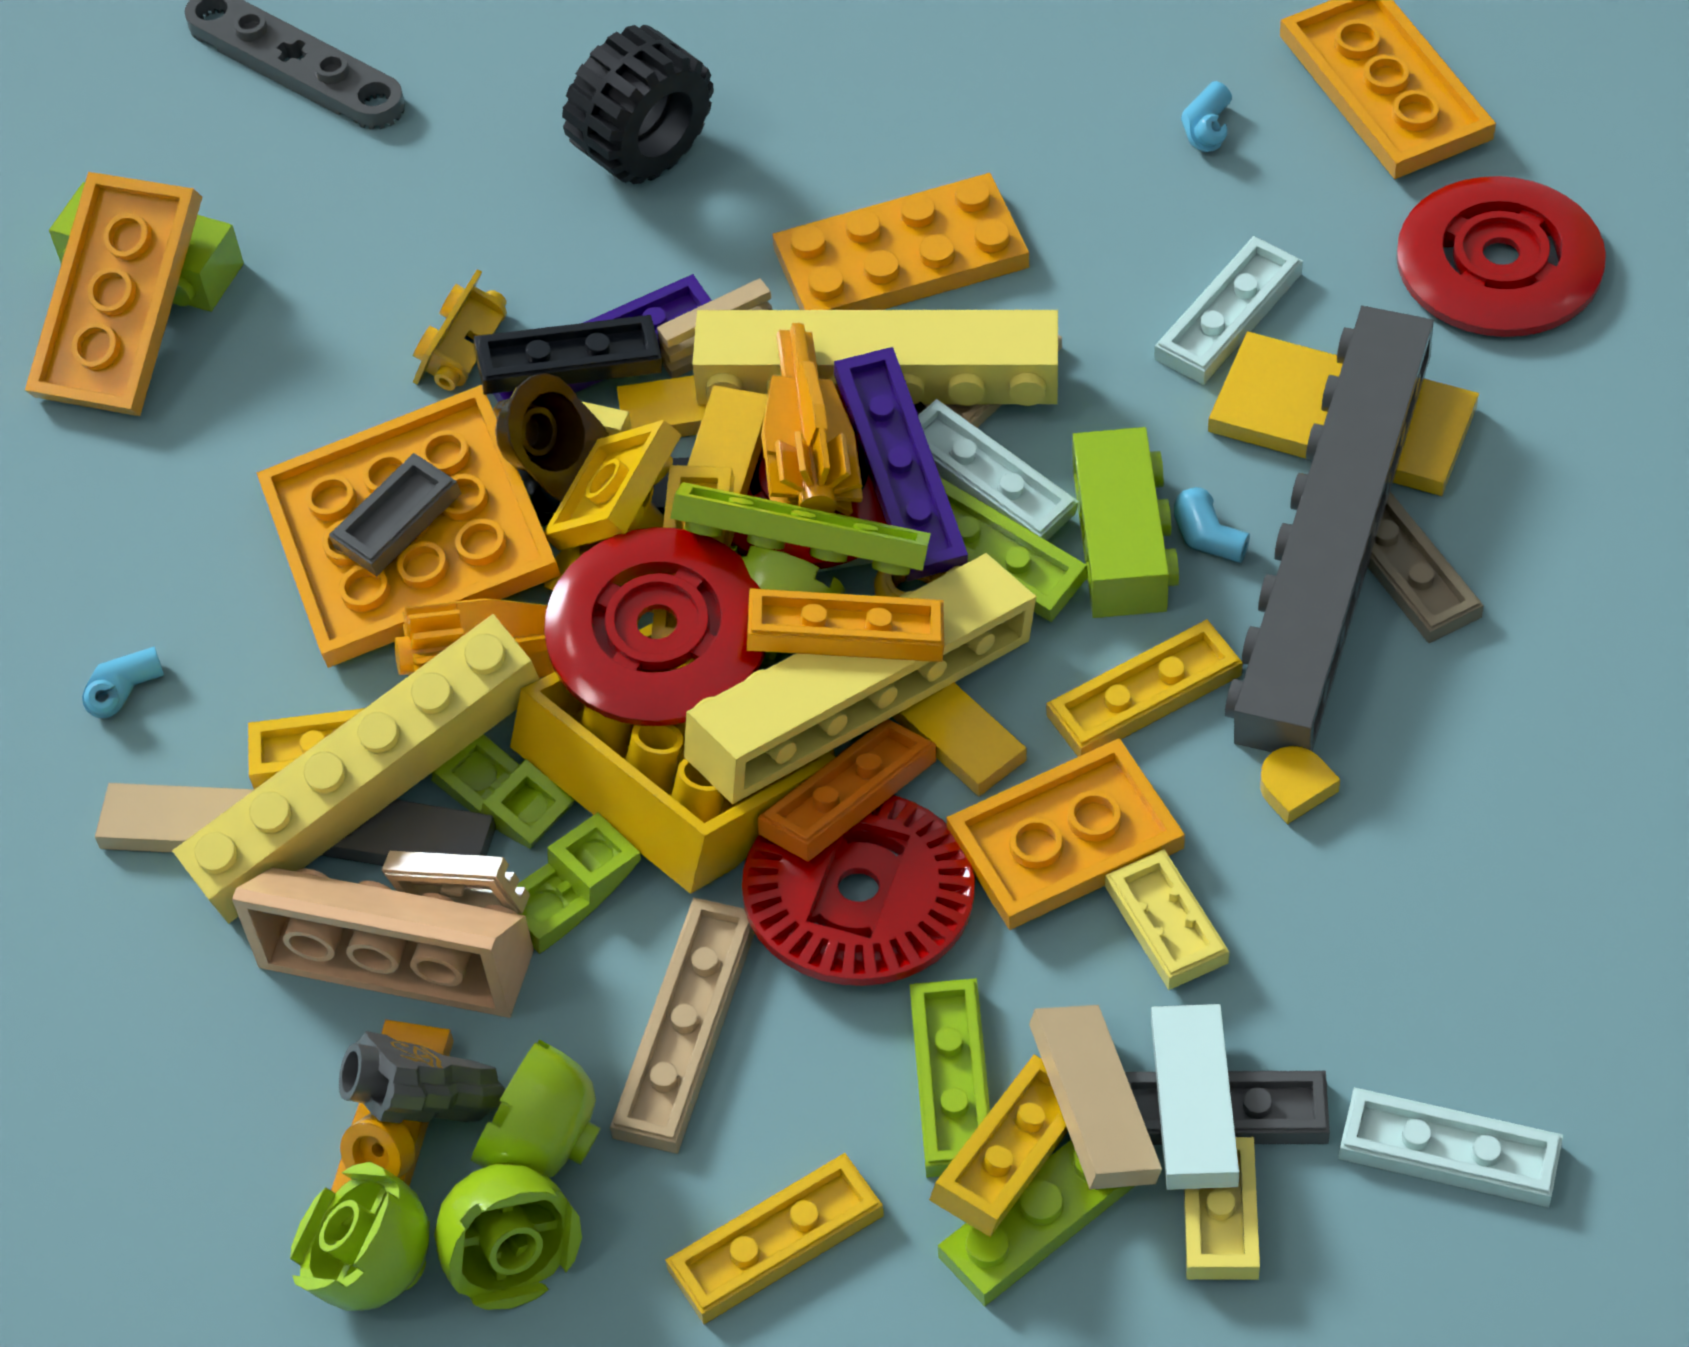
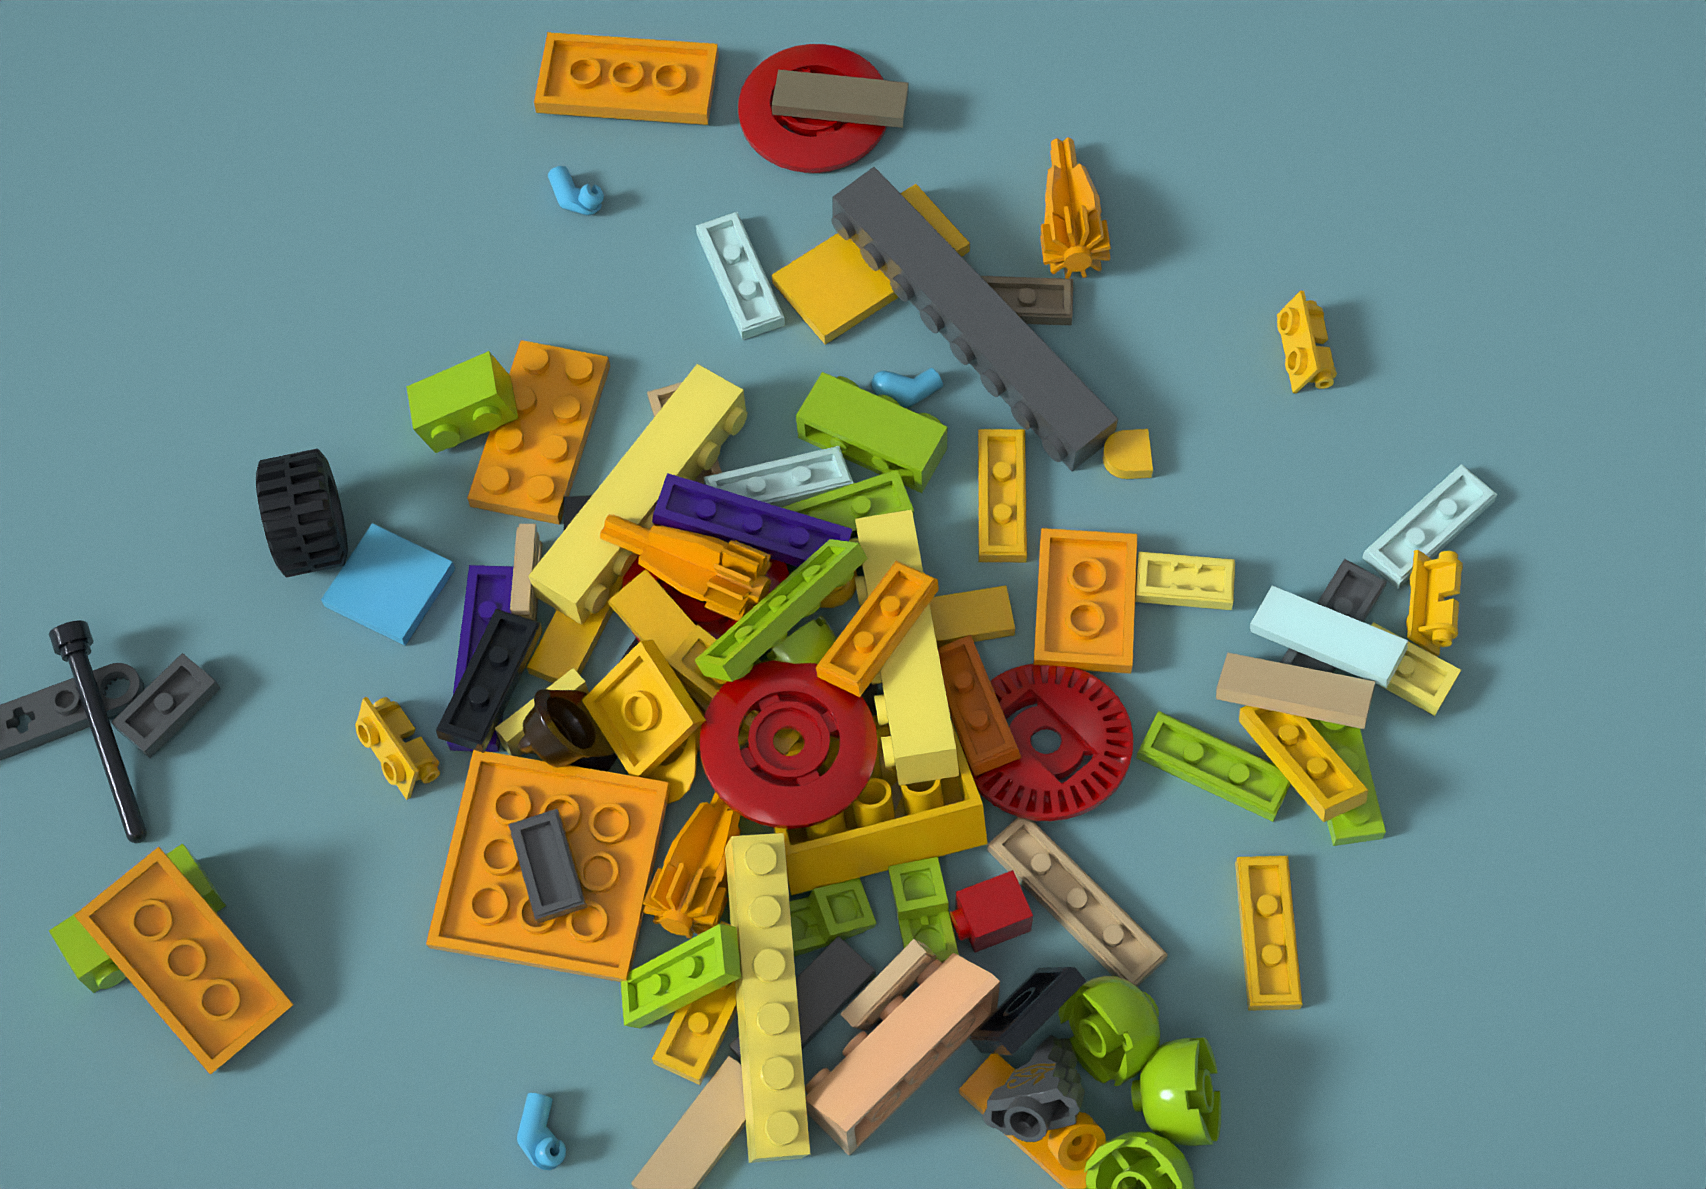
camera: 60 degrees left, 10 degrees up
none -> black piece [49,620,147,844]
none -> dark grey plate [111,653,221,758]
none -> medium azure tile [321,523,455,646]
none -> lime brick [406,351,518,453]
none -> lime plate [620,924,741,1029]
none -> dark tan tile [772,70,909,128]
none -> red brick [950,870,1033,953]
none -> black tile [969,967,1087,1055]
none -> light orange piece [1040,137,1111,279]
none -> yellow hinge [1277,290,1337,394]
none -> yellow hinge [1406,550,1463,656]

